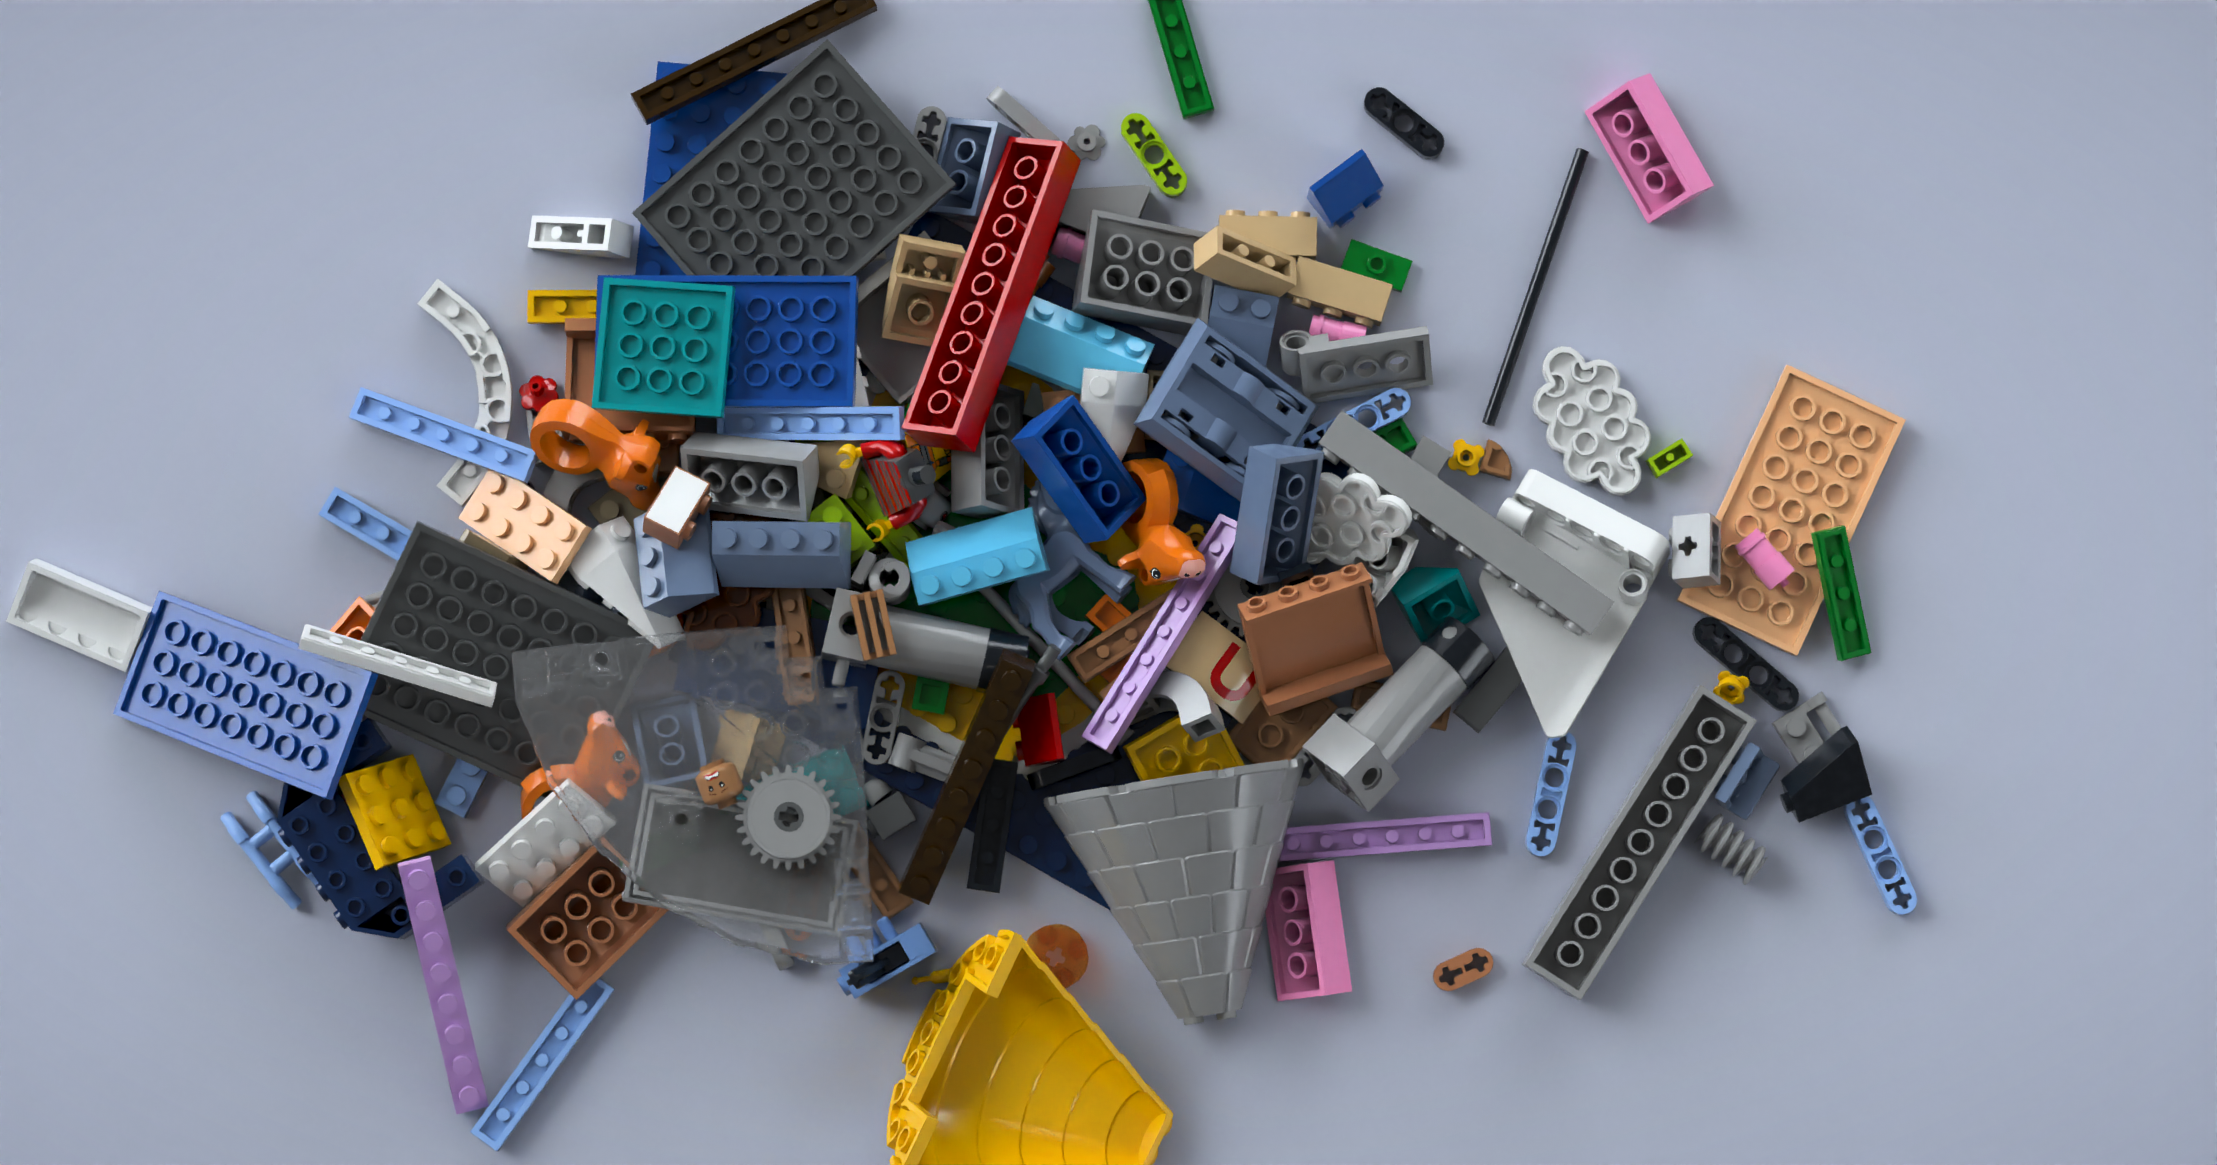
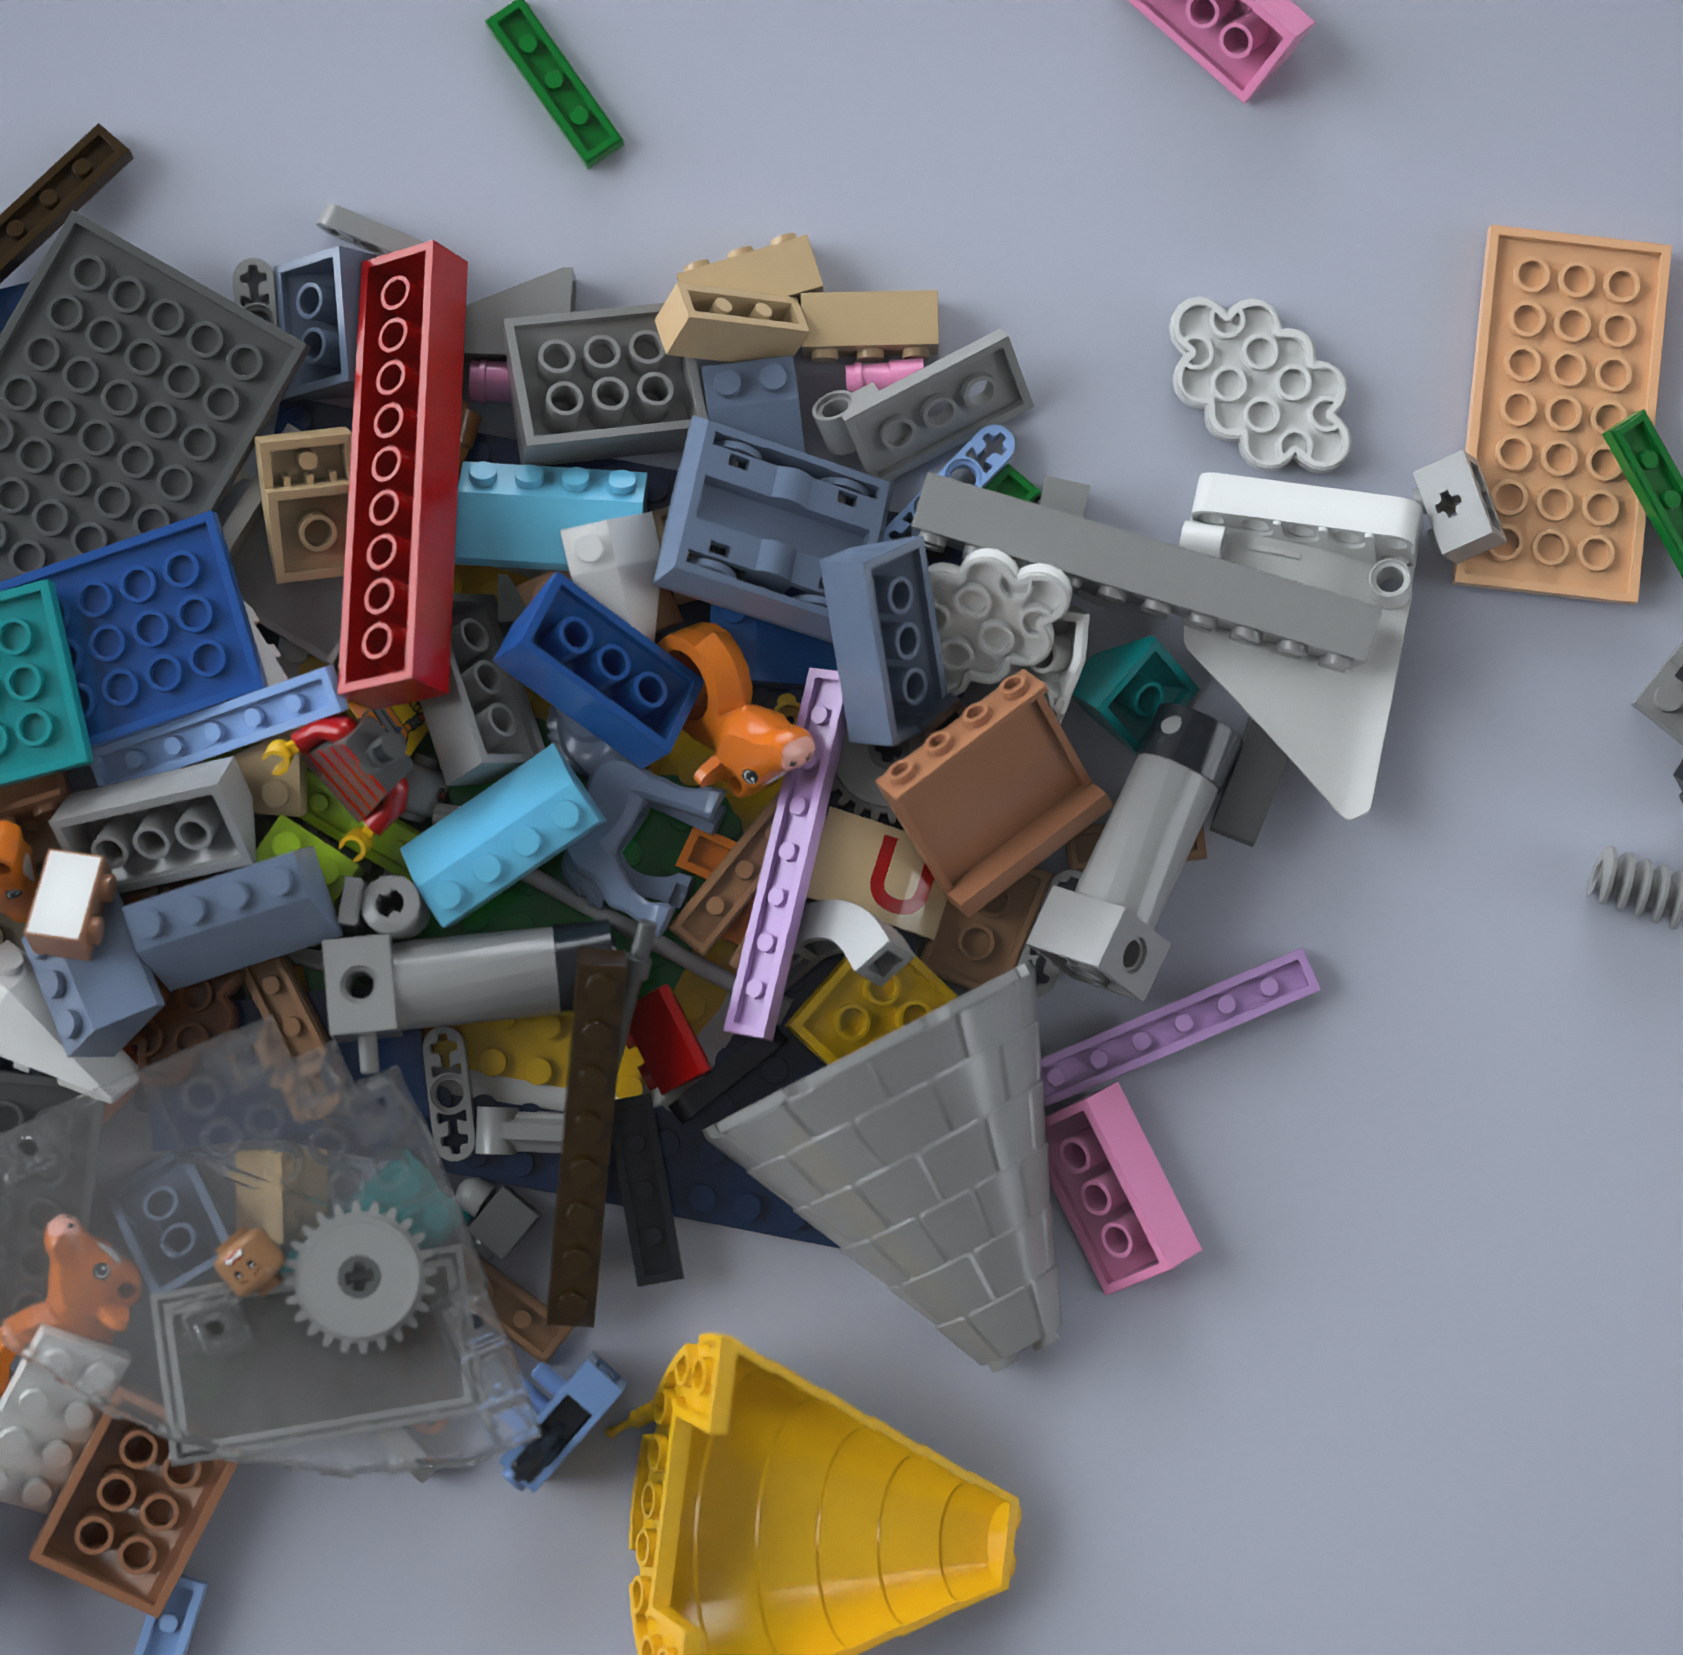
camera: 20 degrees left, 0 degrees up
medium nougat tile [850,589,897,661] -> none
green plate [912,676,950,715] -> none
clear orange plate [1026,924,1089,988] -> none
light grey plant [1067,125,1105,160] -> none
lime beam [1121,113,1187,198] -> none
blue slope [1307,149,1384,229] -> none
green plate [1341,239,1413,293] -> none
black beam [1364,87,1444,159] -> none
nougat beam [1433,948,1493,991] -> none
yellow plate [1448,439,1484,476] -> none
medium nougat tile [1479,439,1512,481] -> none
black piece [1482,148,1589,426] -> none
light grey brick [1522,685,1757,1000] -> none
light blue beam [1525,732,1576,857] -> none
lime piece [1645,438,1693,479] -> none
black beam [1692,617,1799,712] -> none
yellow plate [1713,671,1750,704] -> none
sand blue bracket [1714,741,1780,820] -> none
bright pink piece [1735,528,1795,591] -> none

